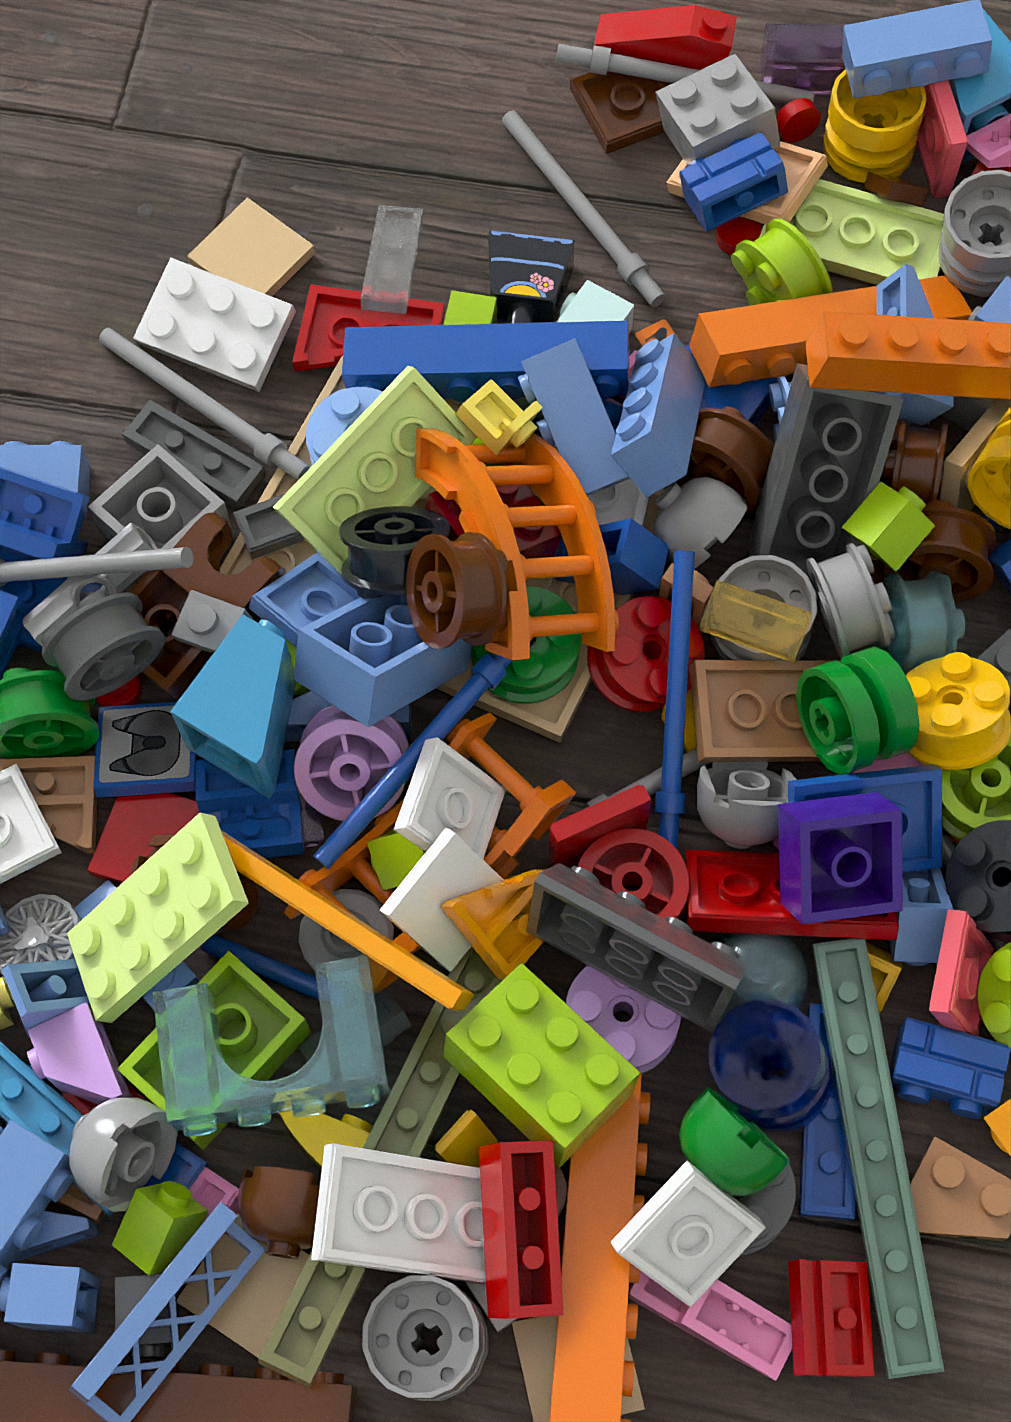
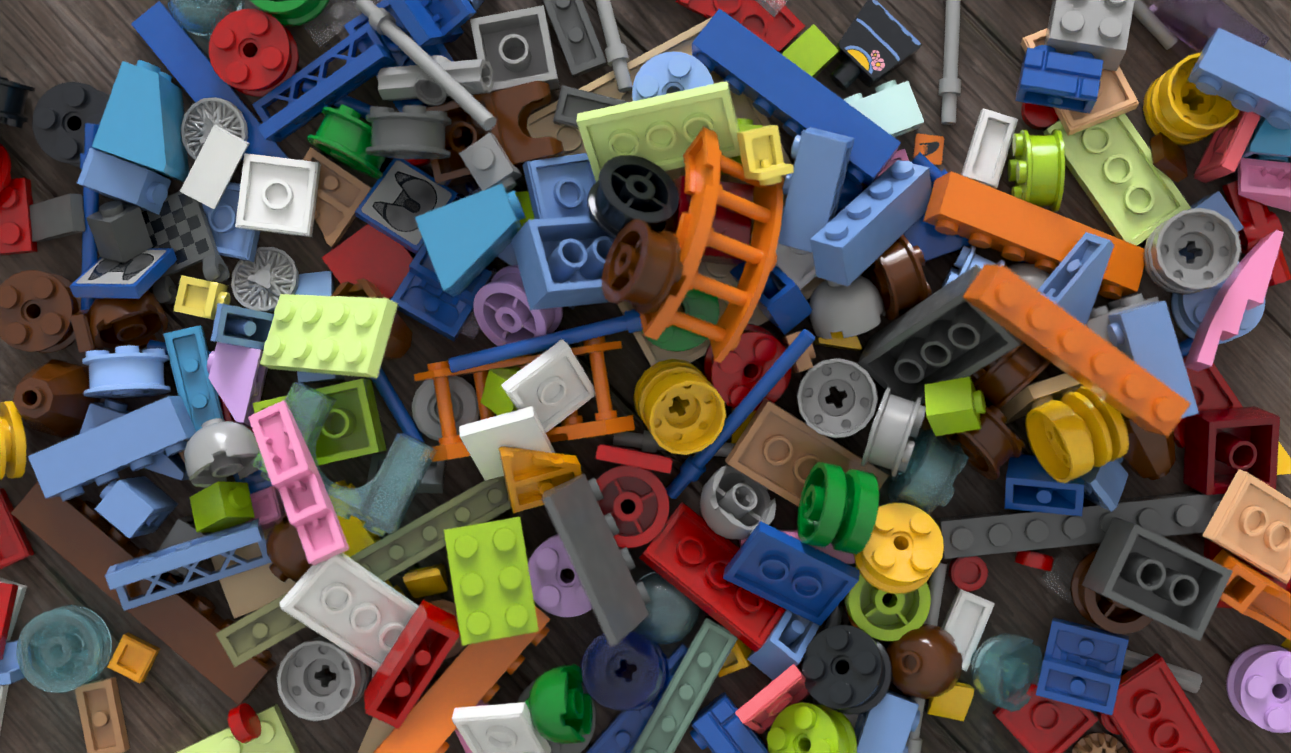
camera: 30 degrees right, 20 degrees up
light orange tile [221,830,474,1011] -> none
clear yellow tile [699,580,813,663] -> none
red tile [776,98,821,143] -> none
dark purple brick [778,792,903,924] -> none
none -> bright pink slope [248,401,349,565]
none -> yellow wheel [633,359,726,455]
none -> yellow slope [814,331,862,351]
none -> white tile [961,108,1018,189]

